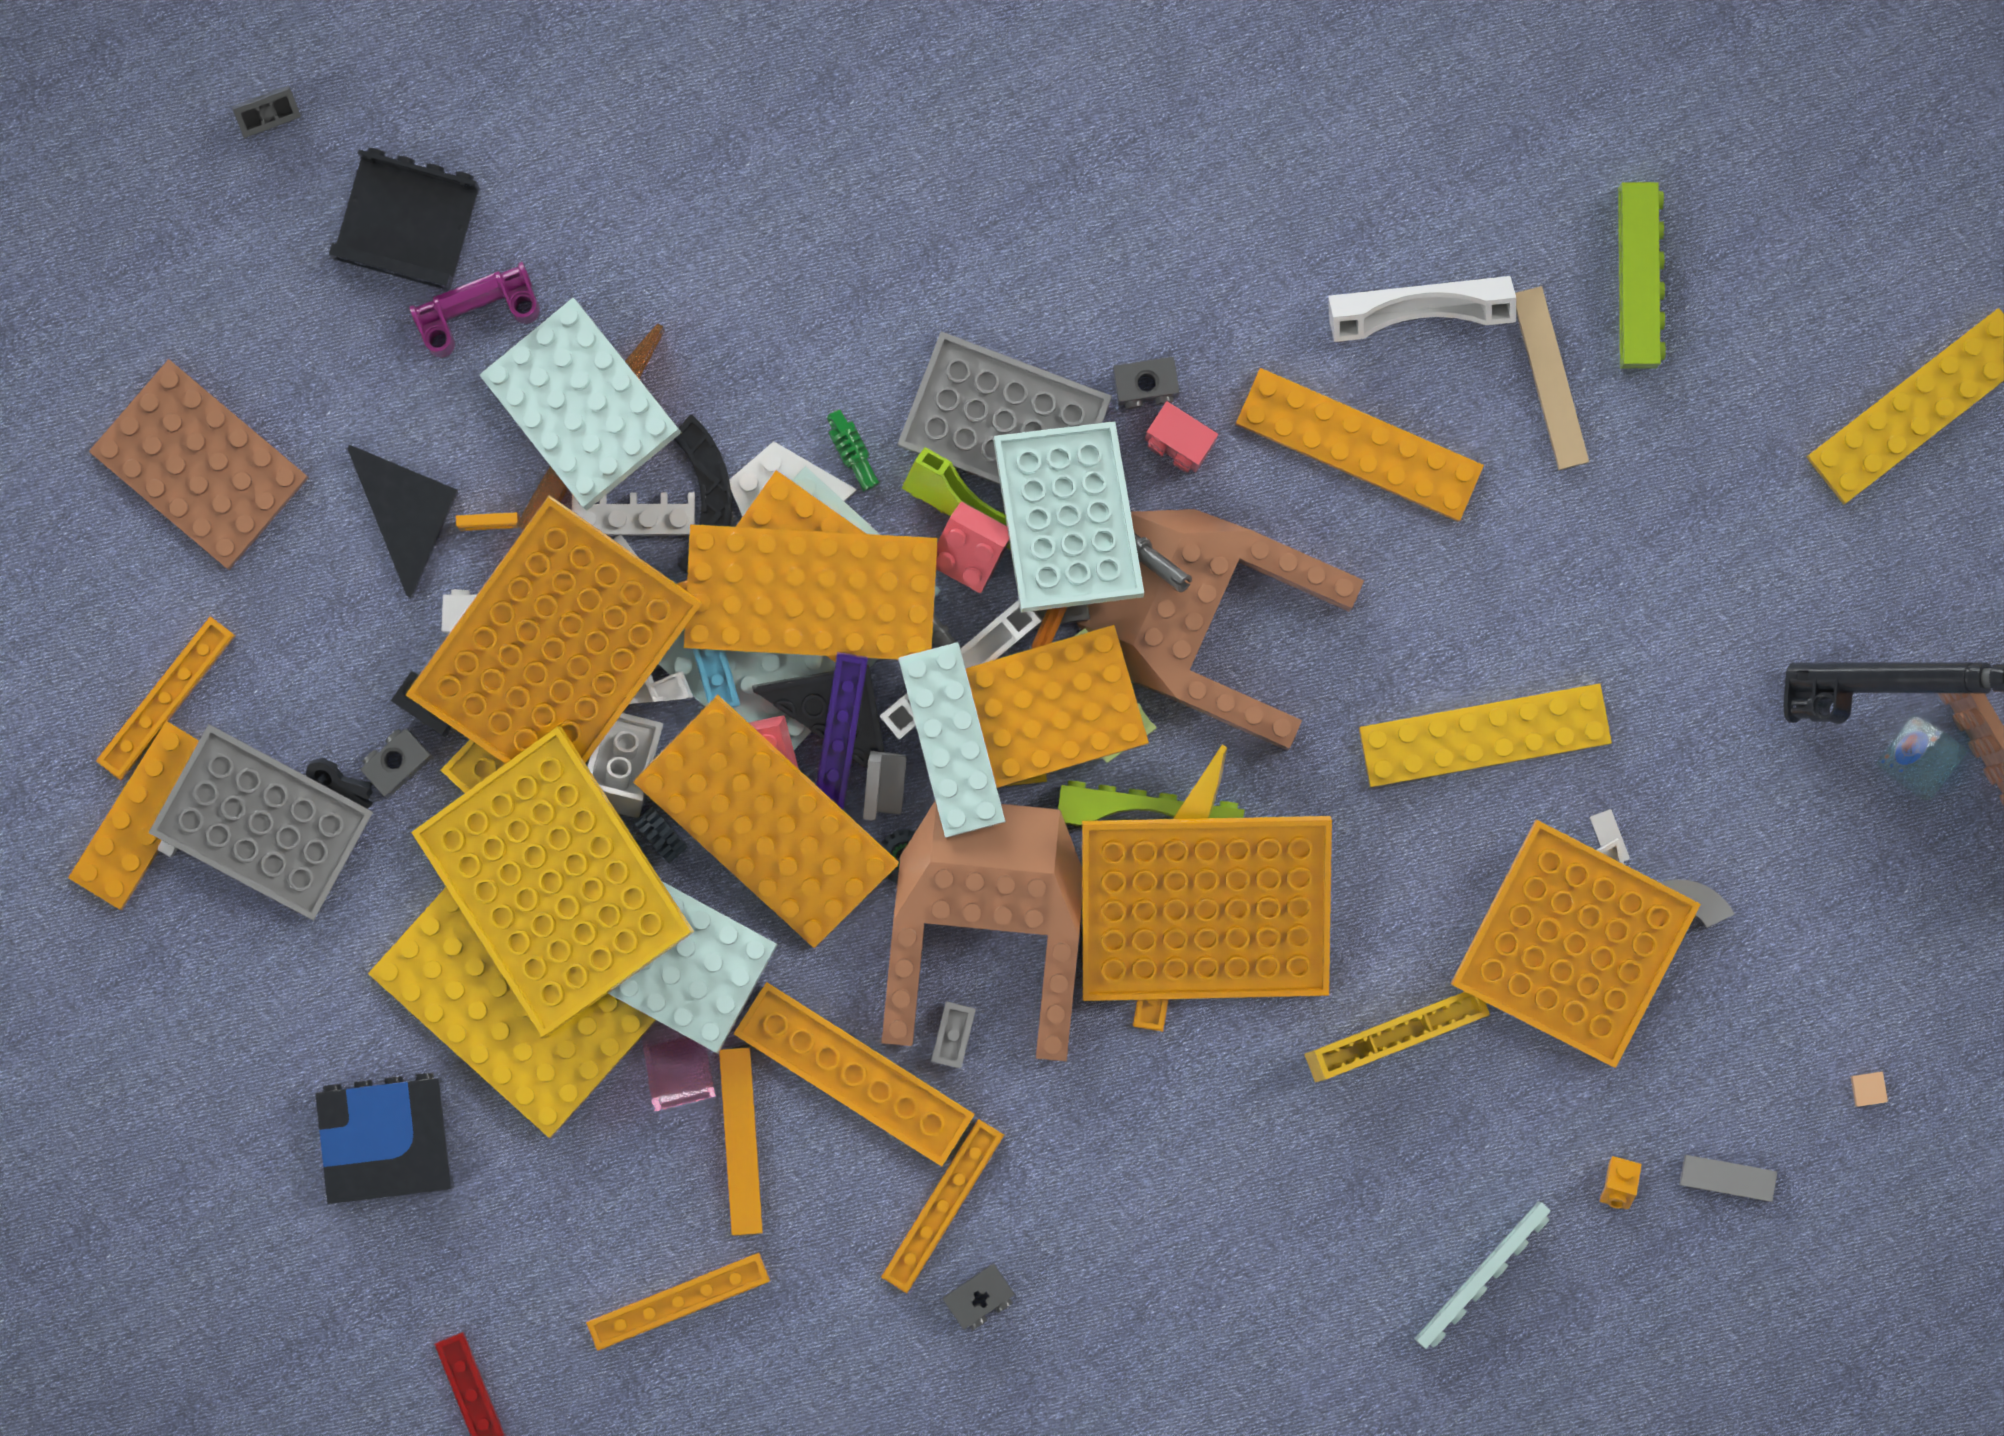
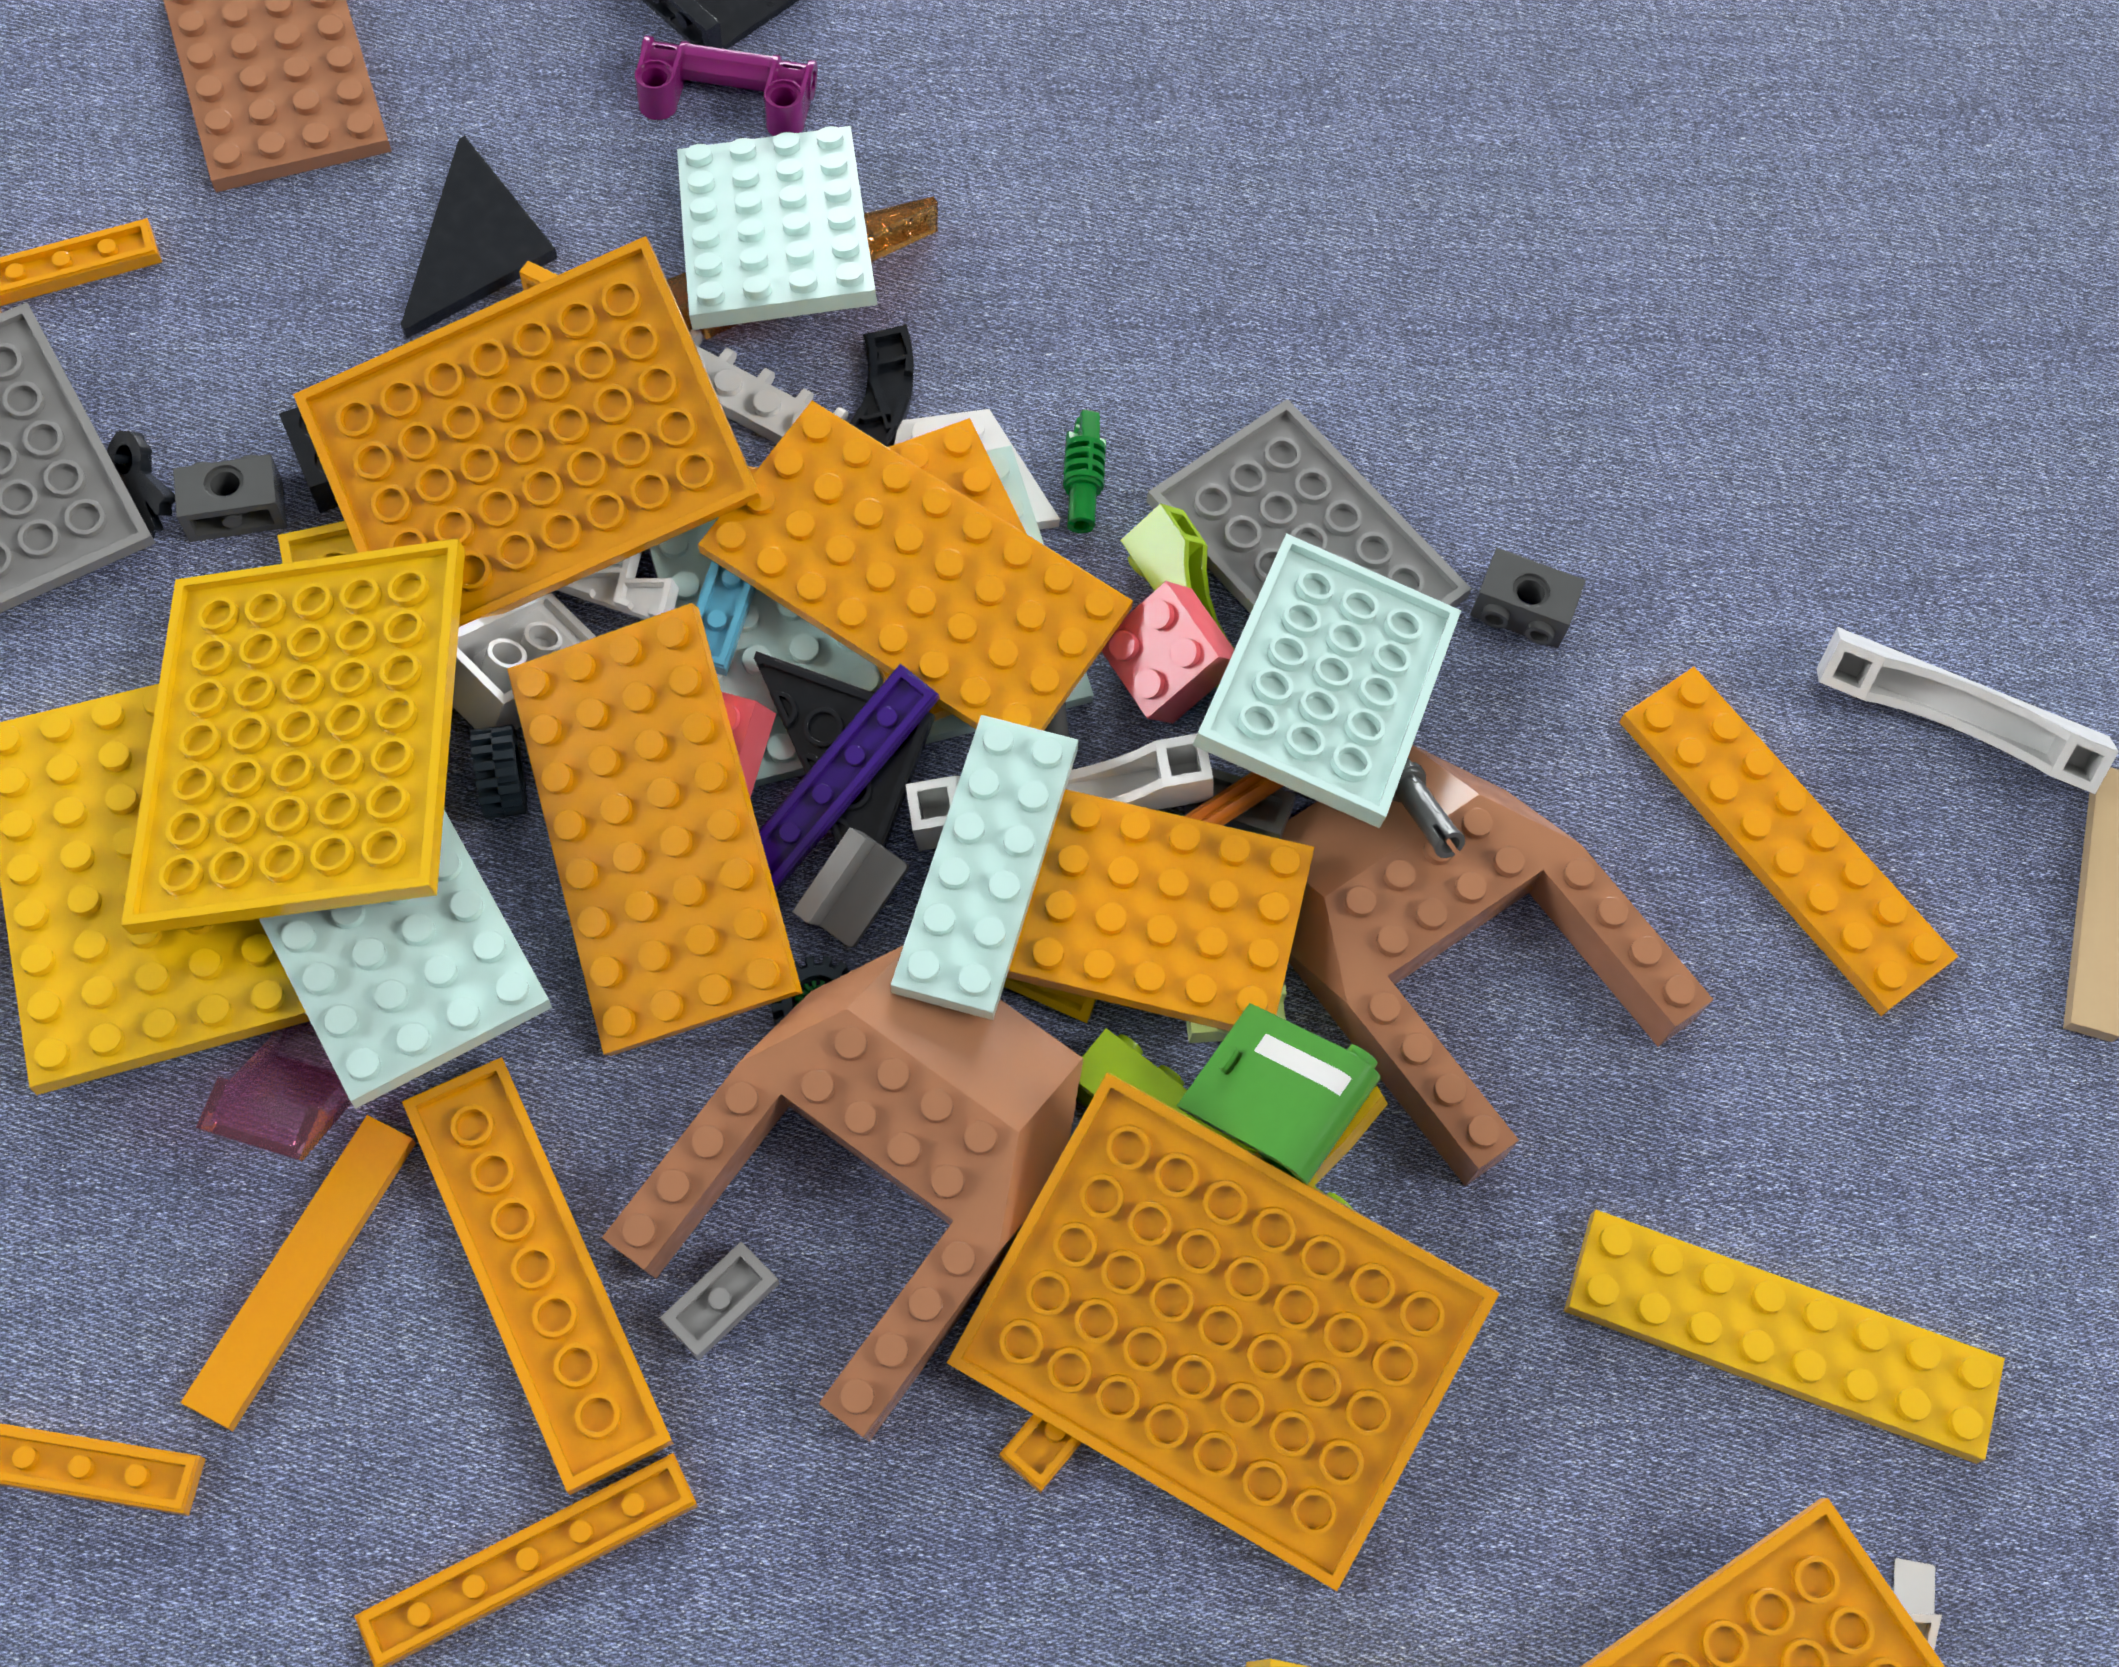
camera: 25 degrees right, 20 degrees down
coral brick [1145,401,1218,473] -> none
none -> bright green door [1177,1003,1381,1185]

